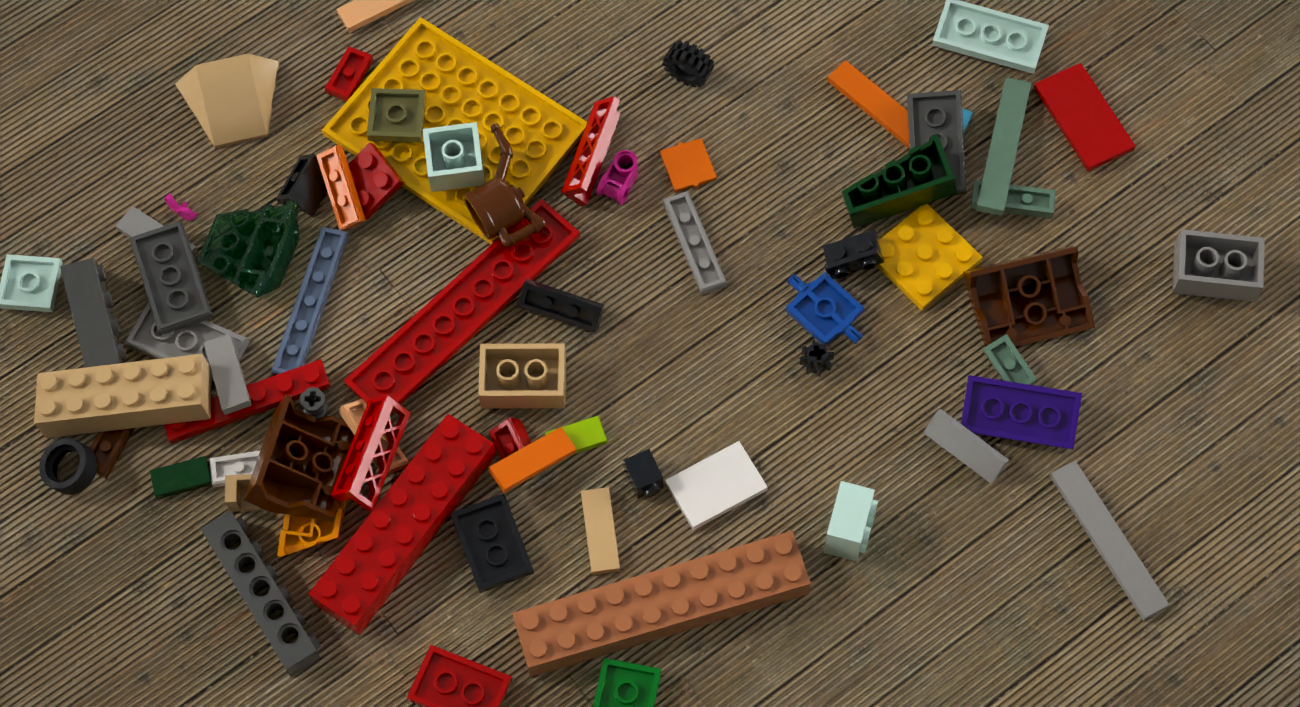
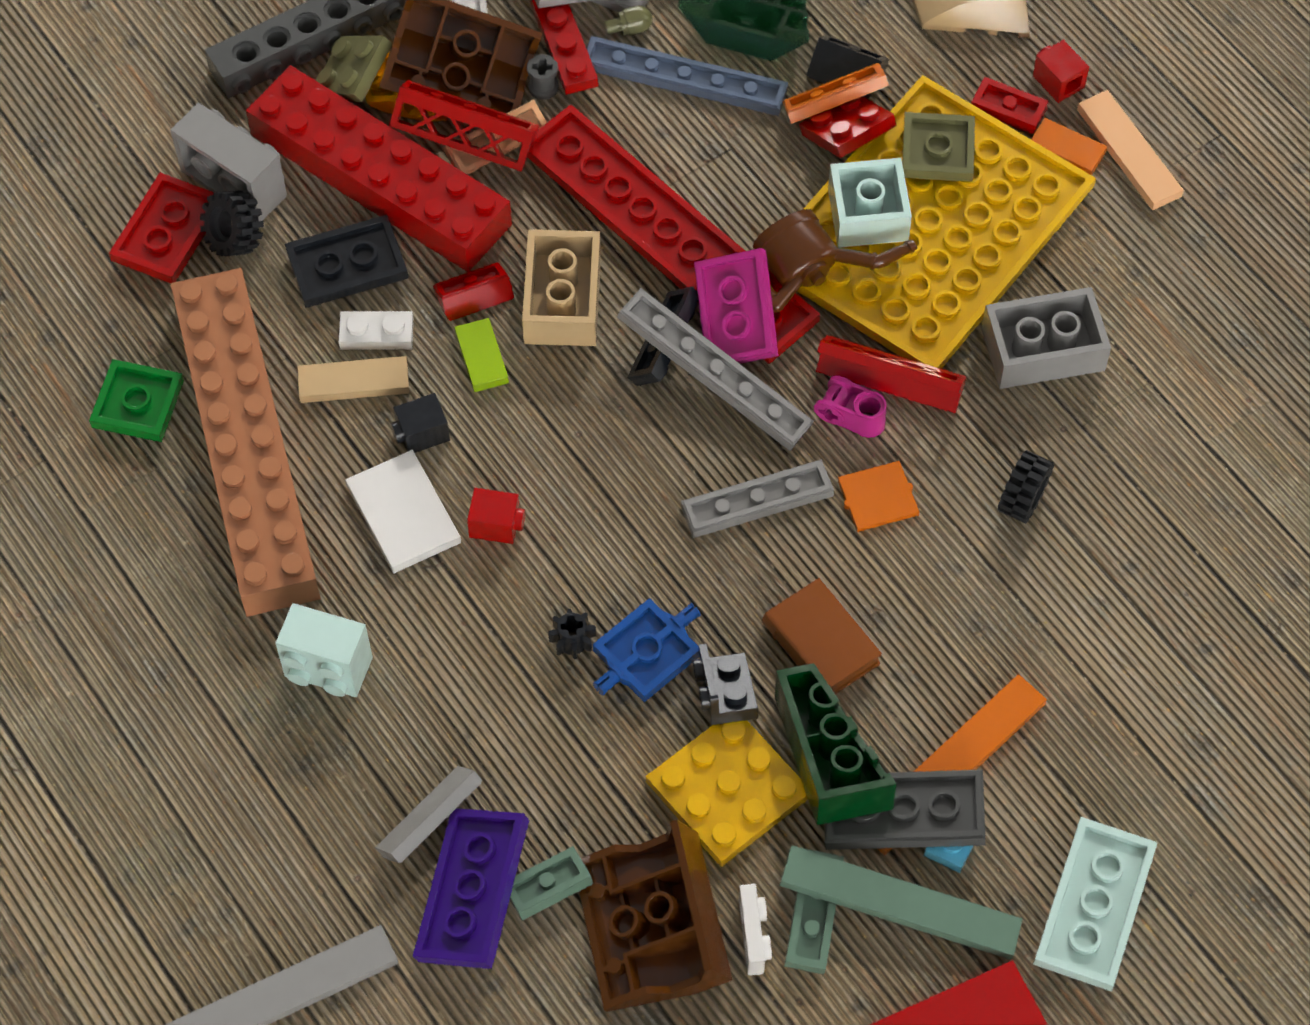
camera: 90 degrees right, 5 degrees down
orange tile [489,427,576,493] -> none
none -> light grey brick [170,102,287,221]
none -> black tyre [200,190,264,257]
none -> olive plate [316,36,393,102]
none -> white plate [339,311,414,350]
none -> red brick [467,487,526,544]
none -> olive cylinder [604,5,652,36]
none -> light grey tile [617,288,814,451]
none -> dark pink tile [694,248,778,364]
none -> white plate [739,884,772,976]
none -> dark orange piece [762,578,882,694]
none -> light grey brick [981,287,1111,389]
none -> orange tile [1031,118,1107,176]
none -> red brick [1033,39,1089,103]

